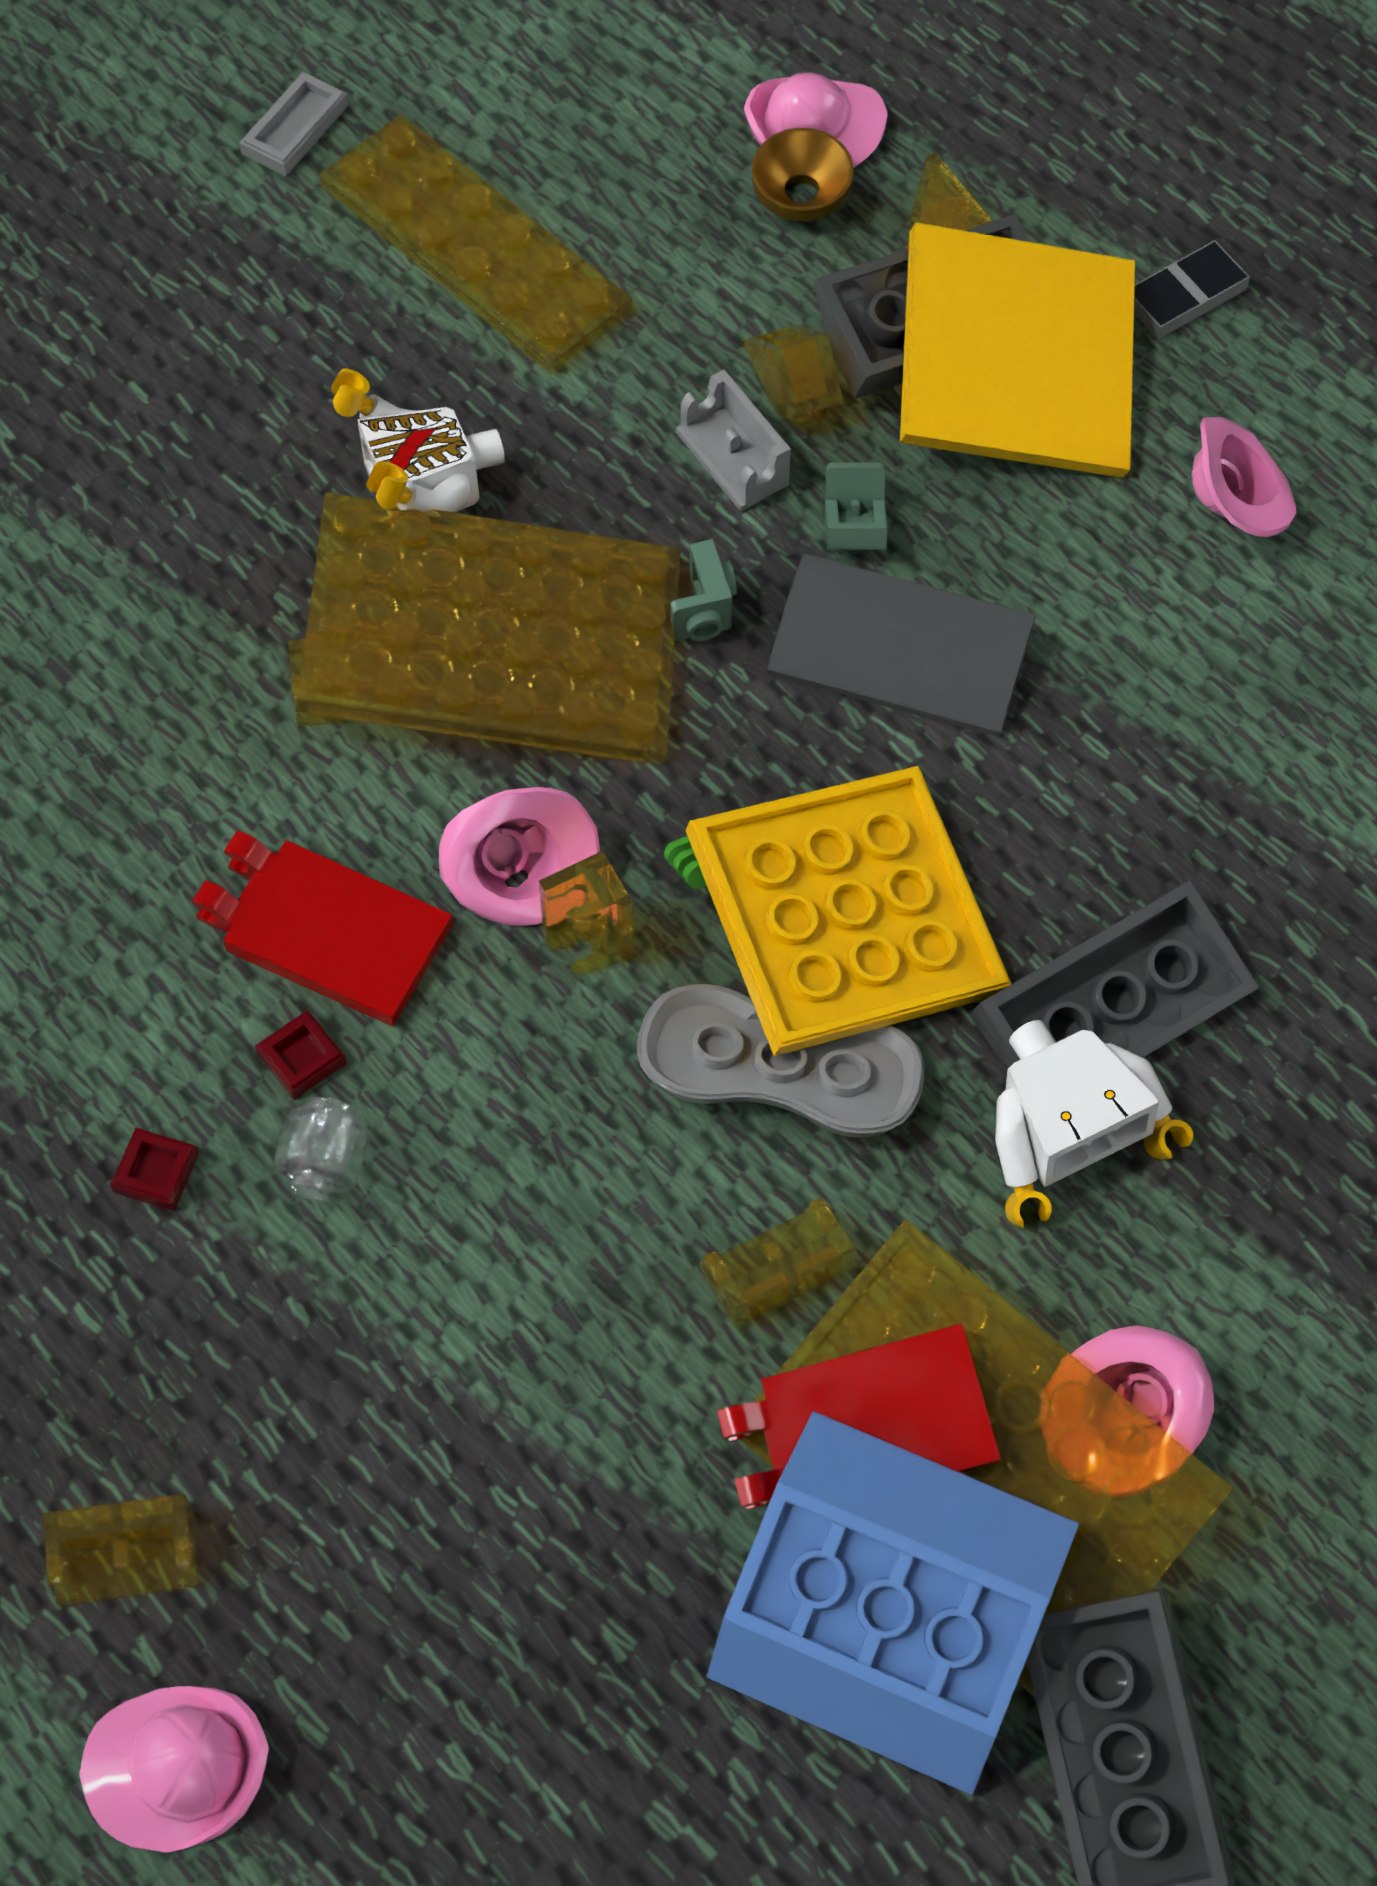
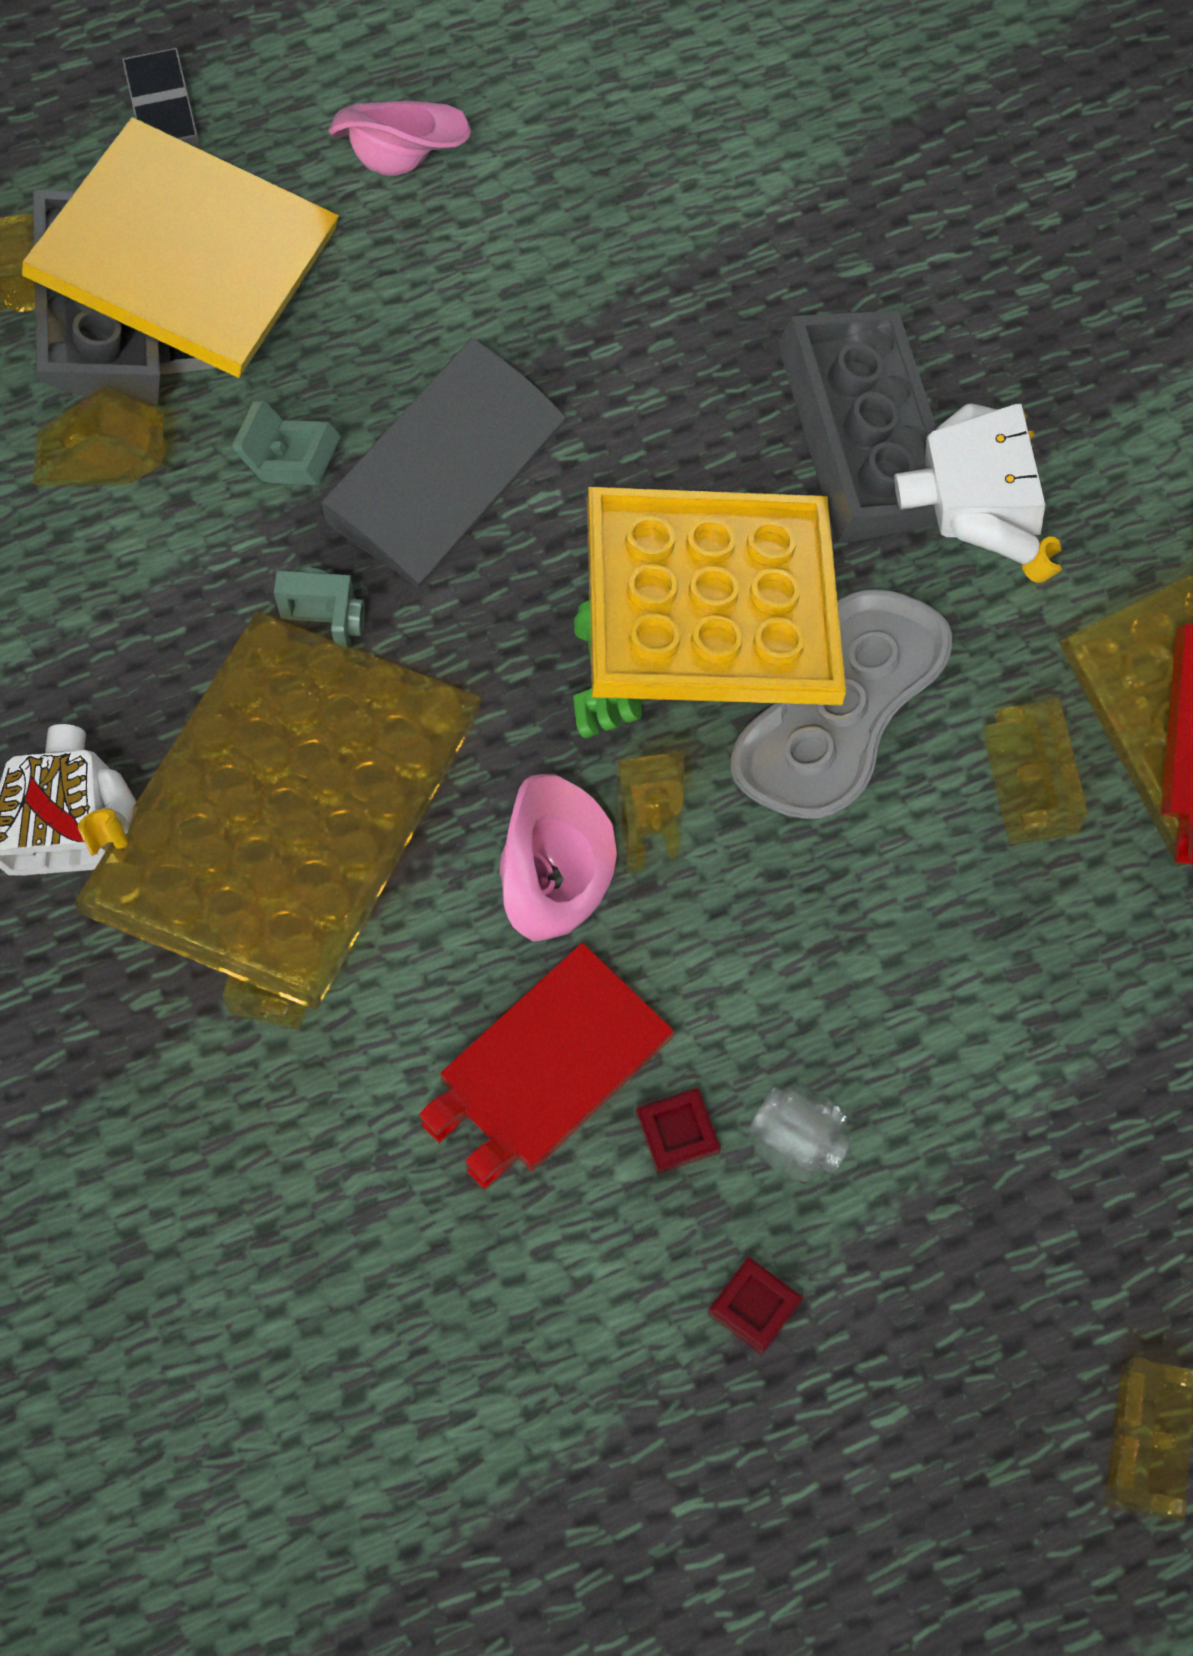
camera: 70 degrees left, 5 degrees up
light grey hinge [676,369,791,512] -> none

